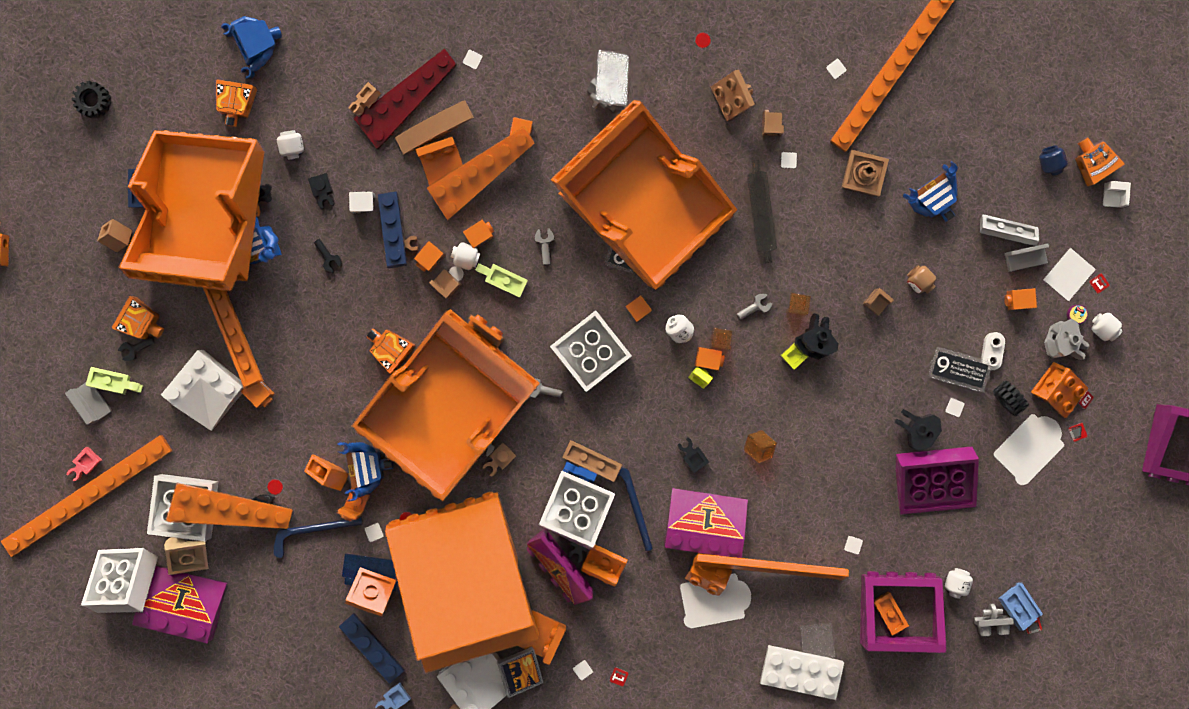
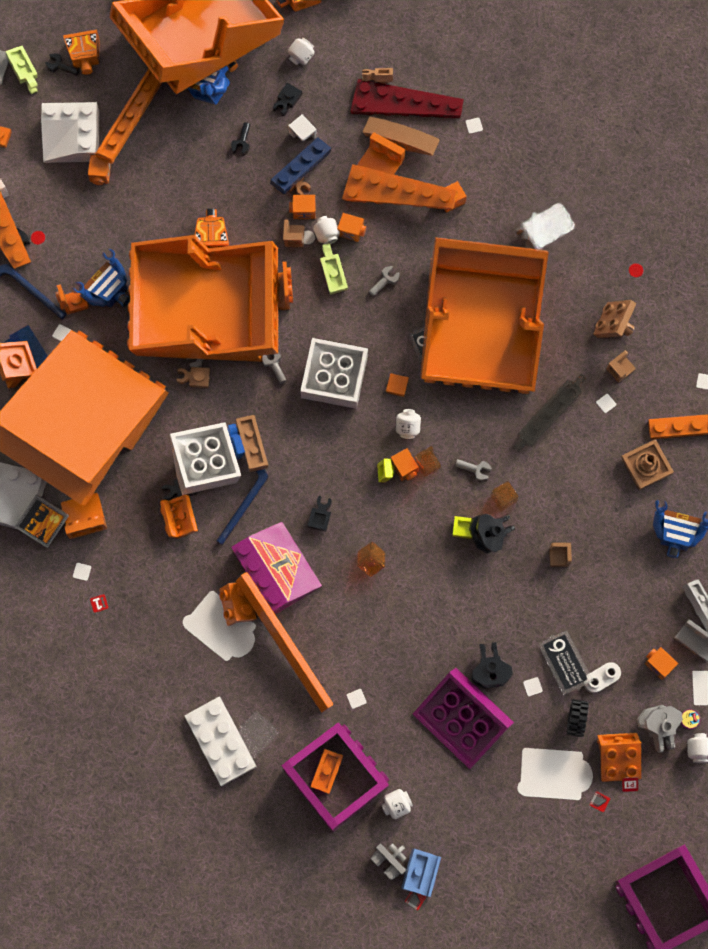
camera: 55 degrees right, 15 degrees down
black plate [258,184,272,203] -> none
orange slope [304,454,349,491] -> none
magenta slope [526,528,593,605] -> none
medium nougat head [907,265,936,294] -> none

